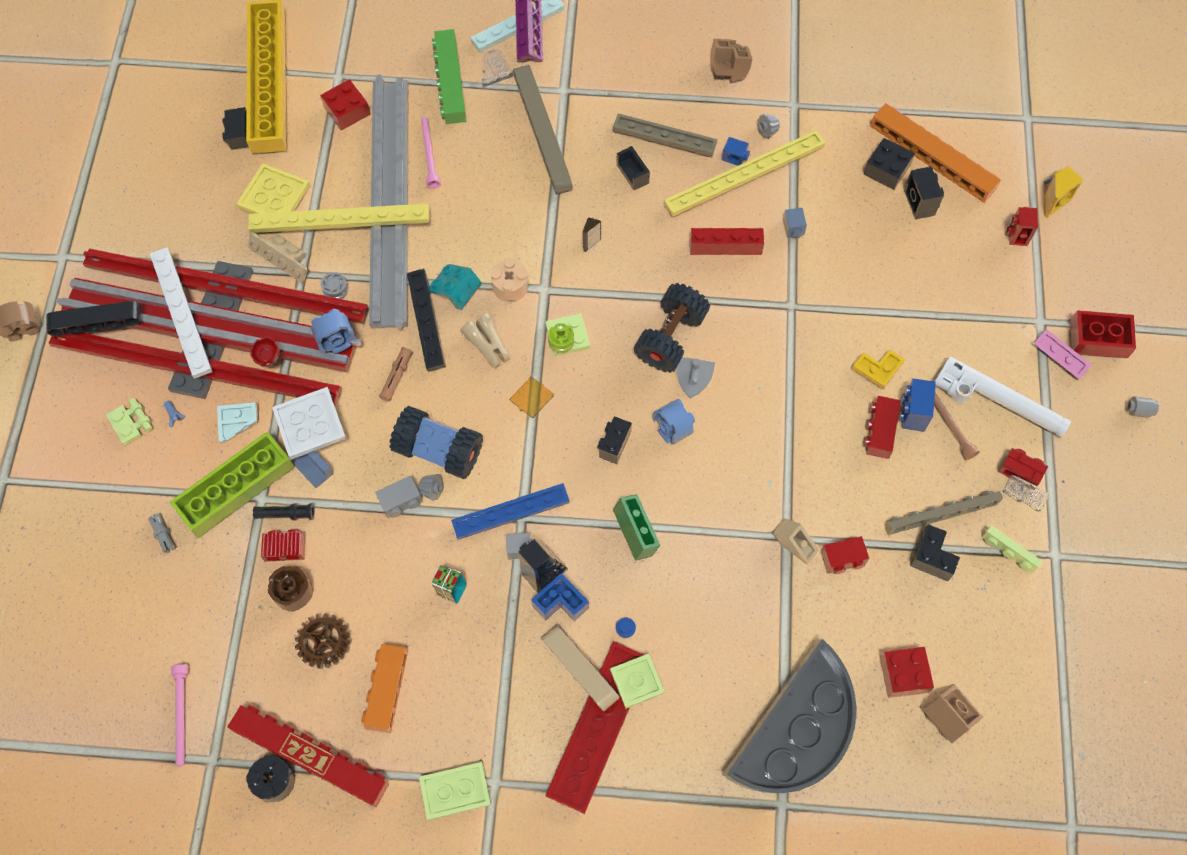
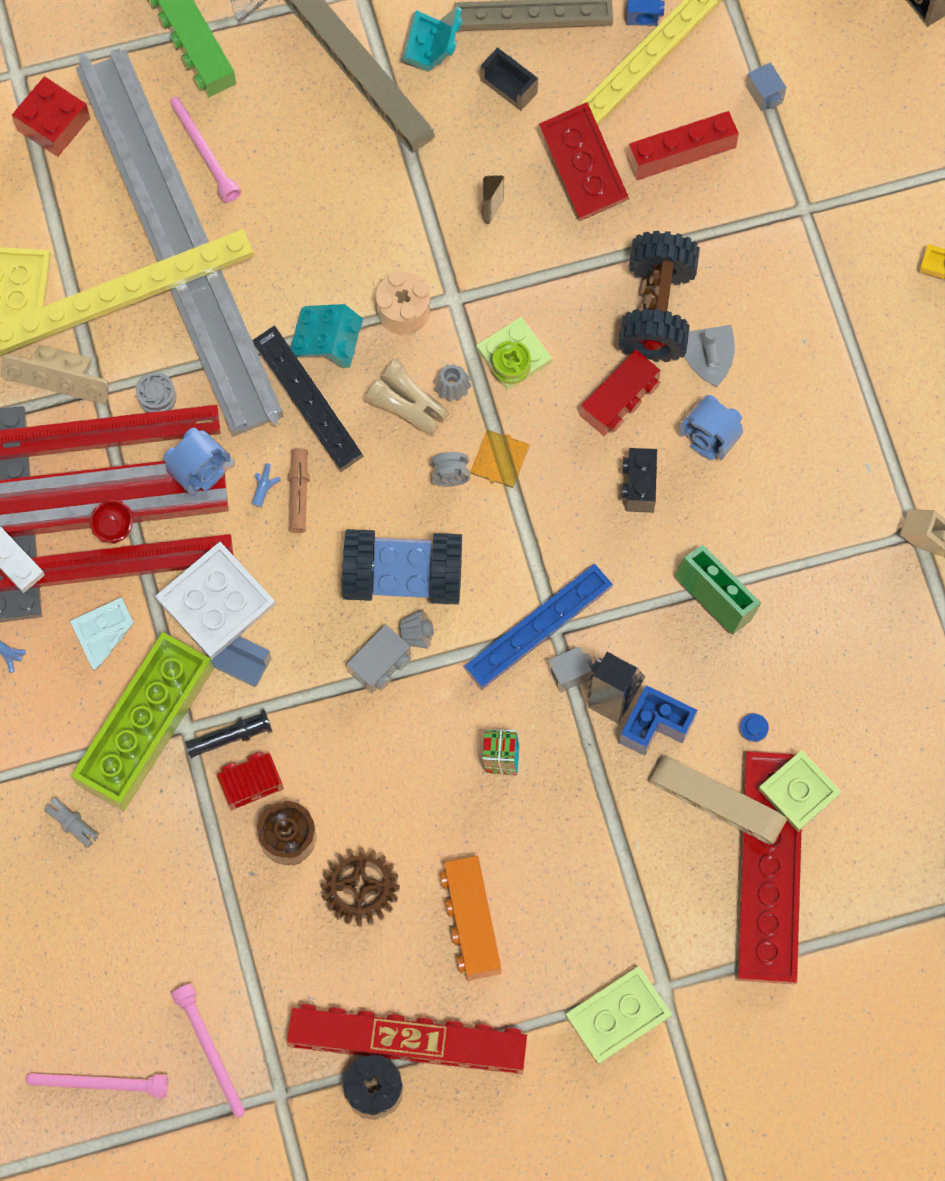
camera: 20 degrees left, 5 degrees up
none -> bright pink piece [25,1073,168,1099]
none -> medium blue bar [251,463,281,508]
none -> teal bracket [401,6,462,72]
none -> light grey wheel [430,452,470,487]
none -> light grey piece [433,364,471,402]
none -> red plate [539,102,630,221]
none -> red brick [580,350,661,436]

